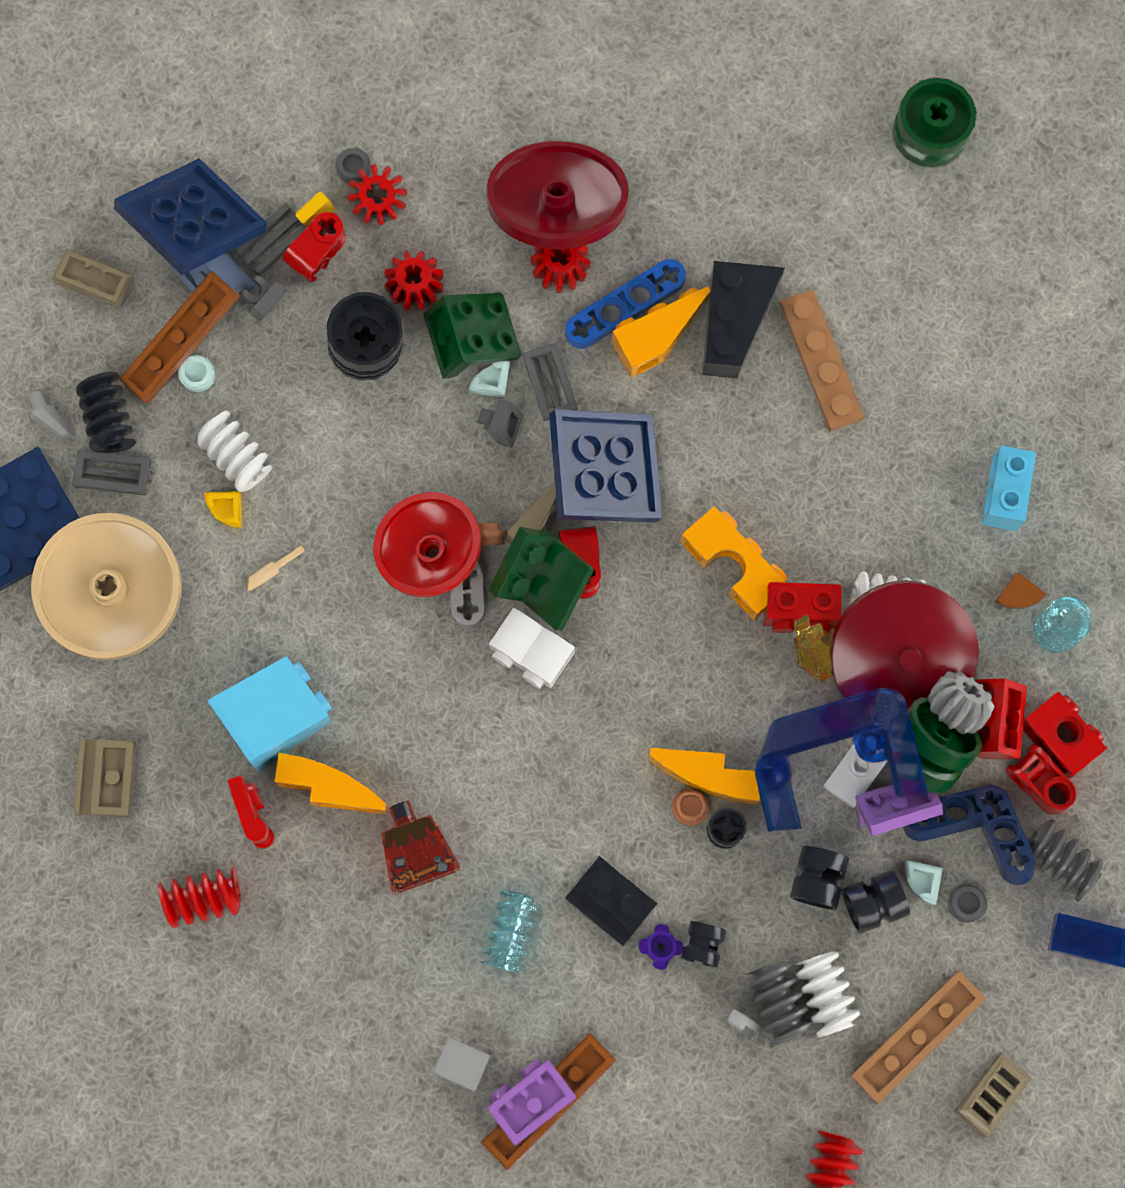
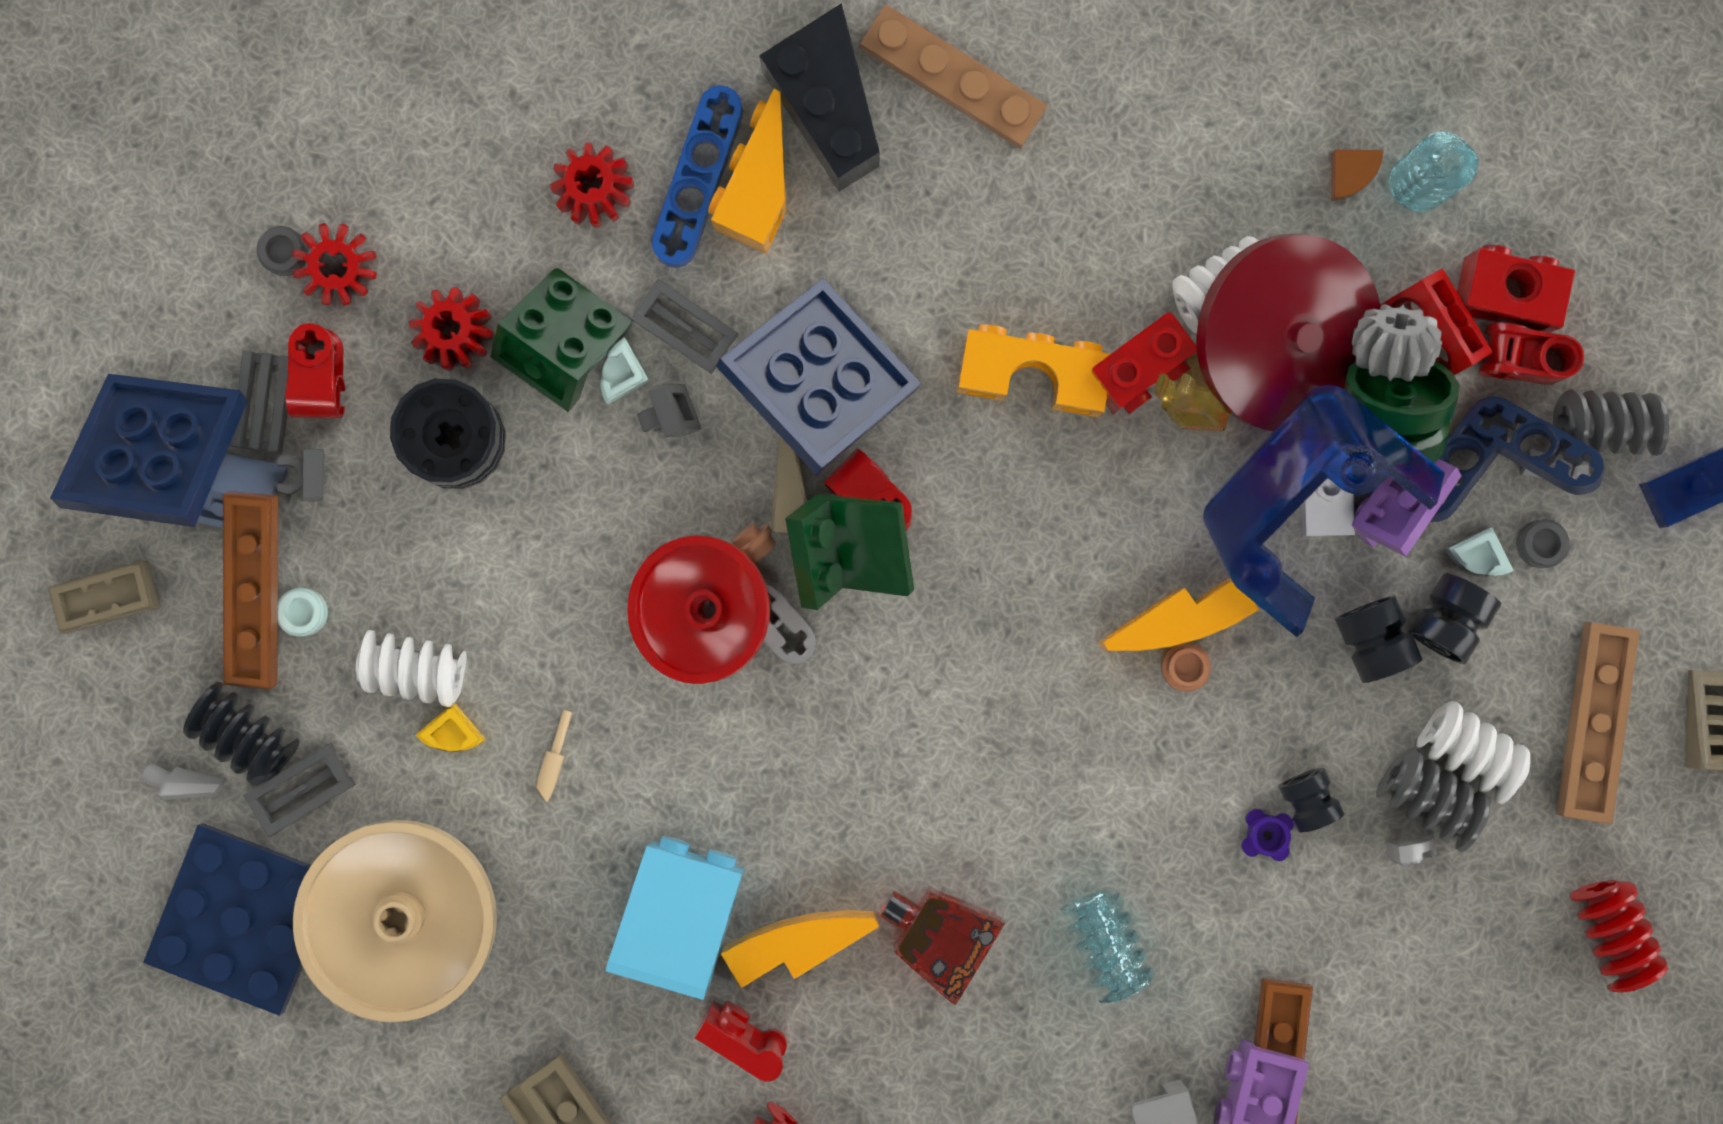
camera: 30 degrees left, 10 degrees up
yellow tile [295,192,335,226] -> none
dark red dish [487,141,629,249] -> none
white brick [489,608,575,689] -> none
black plate [565,856,658,947] -> none
black wheel [707,808,746,849] -> none
medium azure brick [981,445,1036,531] -> none

